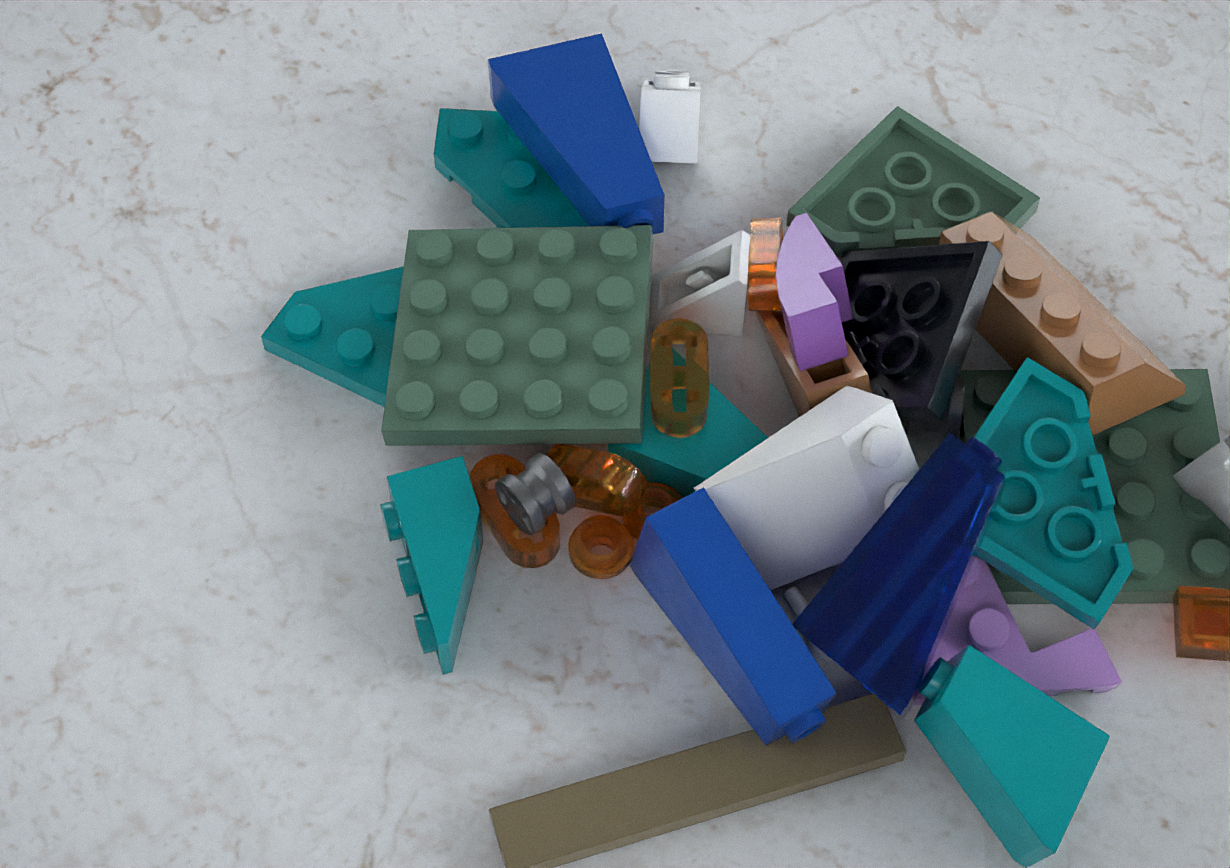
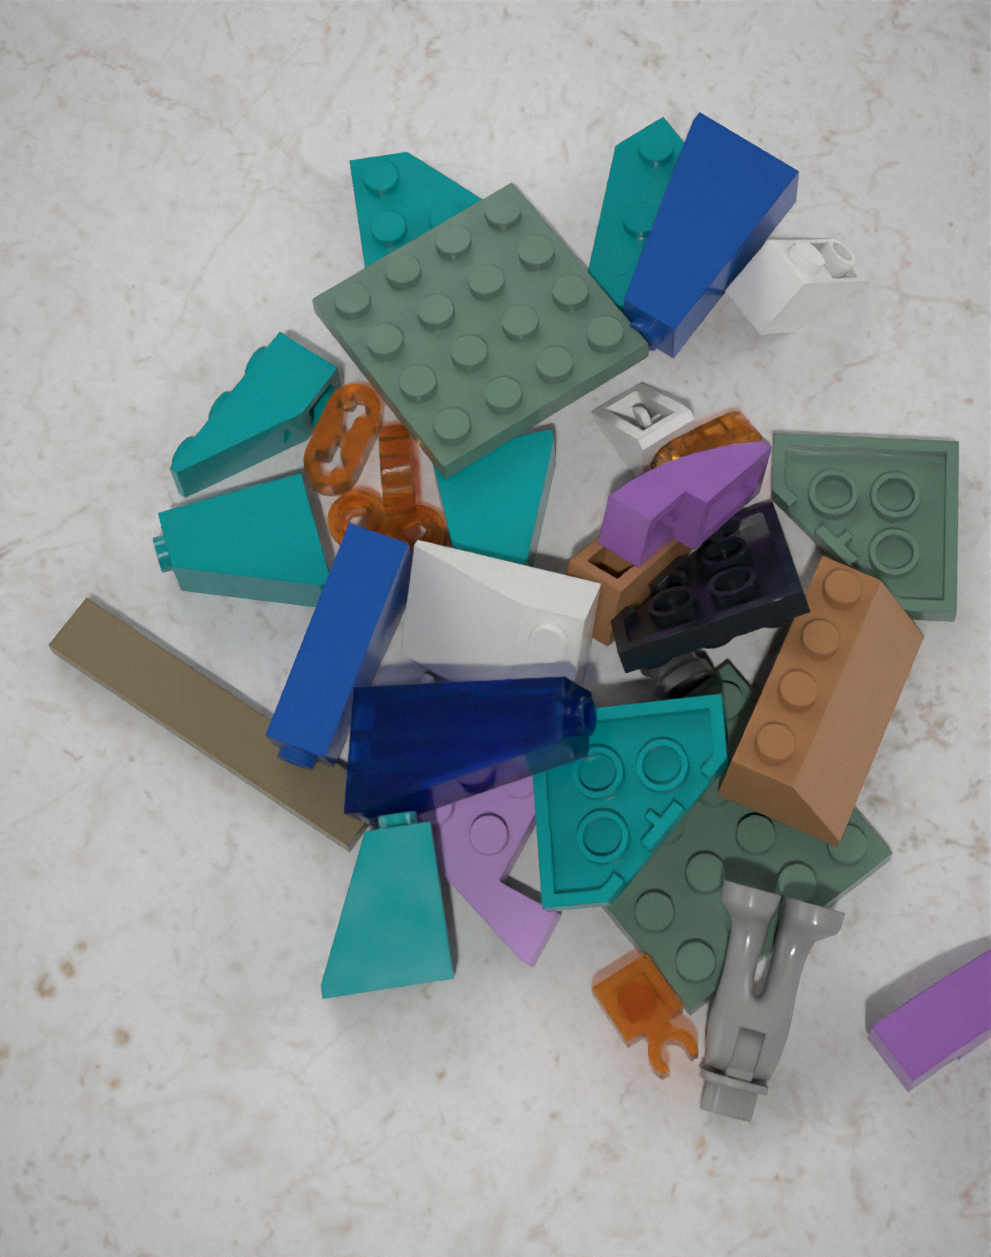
camera: 60 degrees right, 10 degrees up
flat silver wheel [495,453,576,536] -> none
clear orange beam [650,318,709,438] -> none
none -> teal slope [153,473,329,607]

